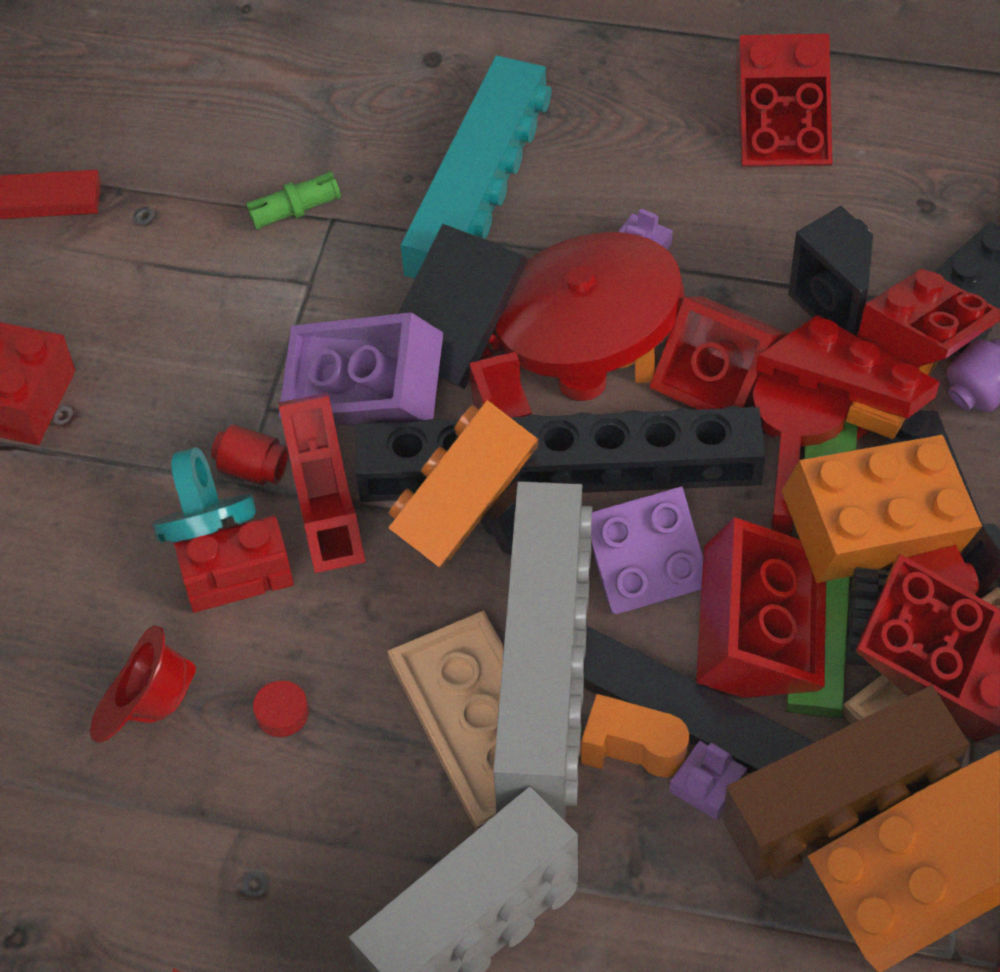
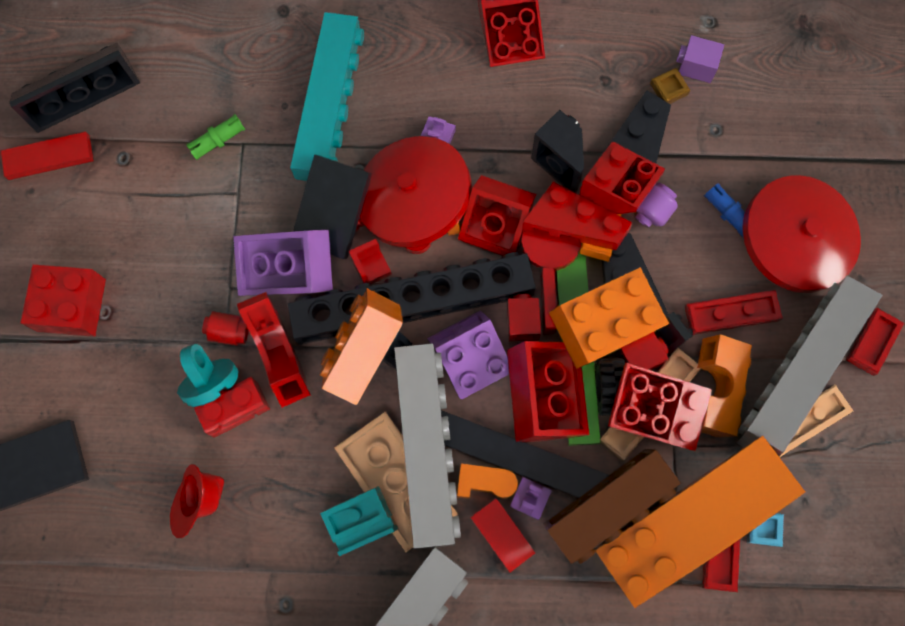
camera: 10 degrees left, 20 degrees up
red tile [253,680,309,737] -> none
none -> black slope [9,43,140,133]
none -> teal plate [320,486,398,556]
none -> red slope [470,499,535,573]
none -> red brick [507,294,541,342]

